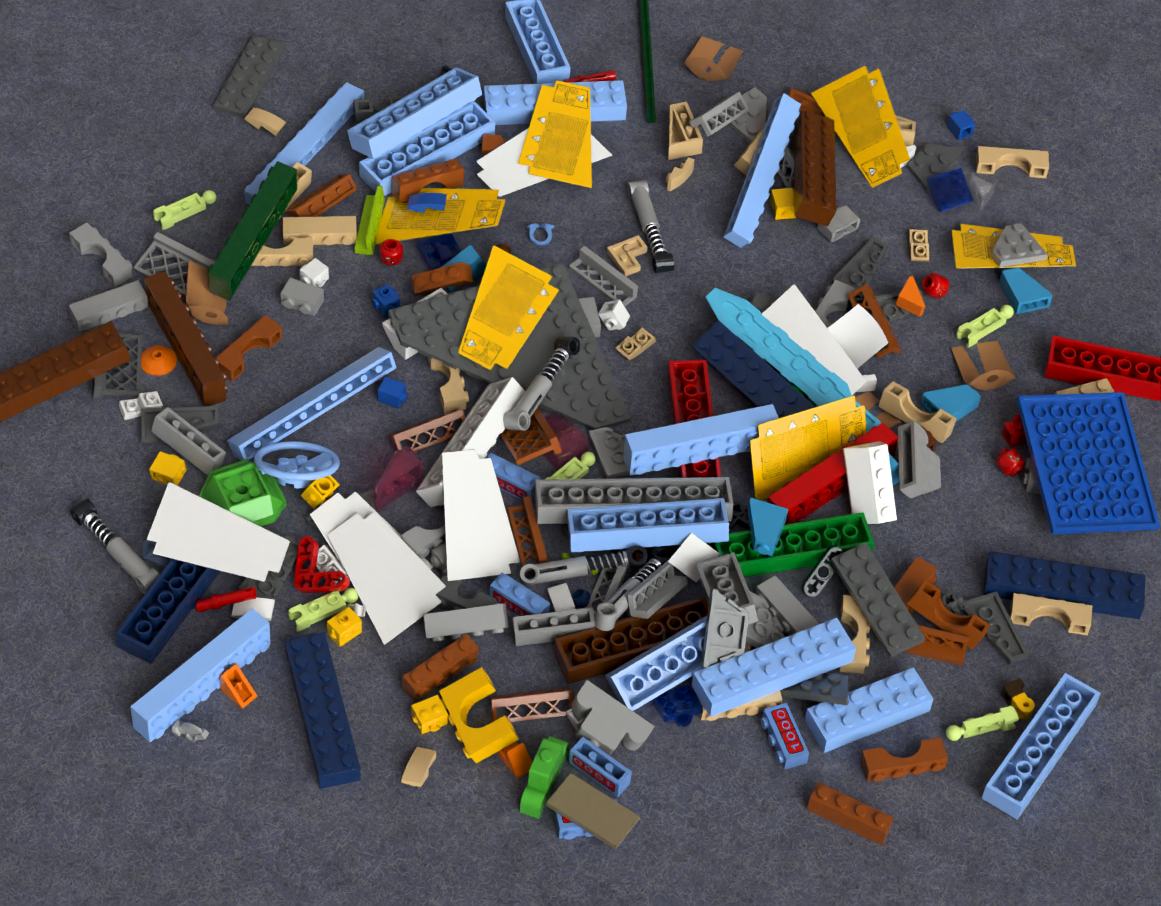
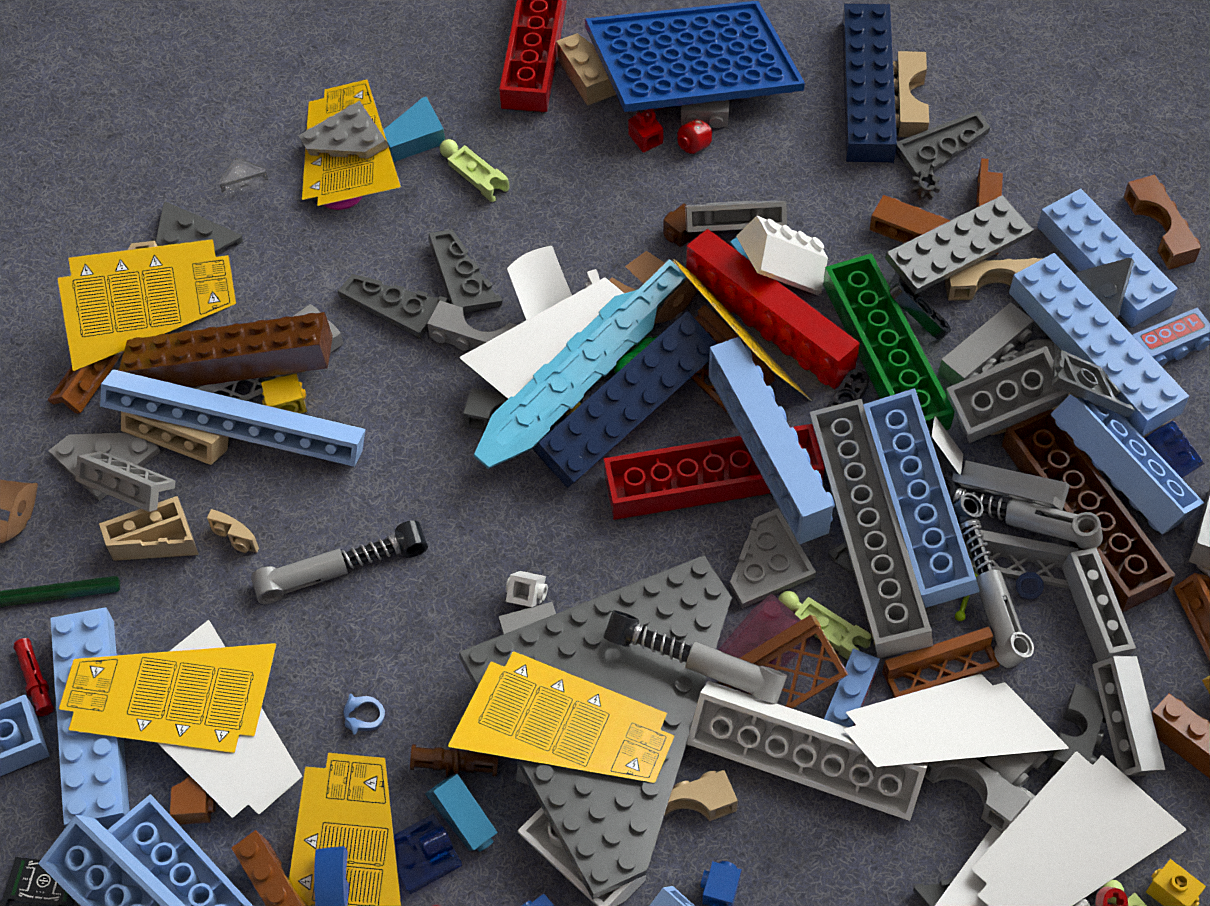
camera: 90 degrees left, 5 degrees up
white hand [348,603,366,617] -> none
clear pink slope [375,446,423,512] -> none
dark orange fence [388,409,465,457] -> none
dark orange arch [412,262,474,296] -> none
medium blue brick [490,572,550,616] -> none
white slope [547,583,576,612] -> none
light grey fence [569,246,638,307] -> none
tan plate [607,235,648,276] -> none
tan slope [615,328,656,360] -> none
dark azure slope [748,498,788,556] -> none
dark orange fence [848,284,902,358] -> none
tan arch [878,381,957,443] -> none
orange slope [896,276,925,317] -> none
dark orange arch [907,579,990,650] -> none
tan slope [909,229,929,262] -> none
dark azure slope [920,384,981,421] -> none
red head [922,273,949,299] -> none
clear blue plate [927,168,973,212] -> none
yellowish green plate [946,706,1019,741] -> none
blue brick [947,110,975,140] -> none
medium nougat piece [951,341,1016,391] -> none
tan arch [976,146,1049,178] -> none
light blue brick [982,673,1101,820] -> none
leg [1000,678,1035,720] -> none

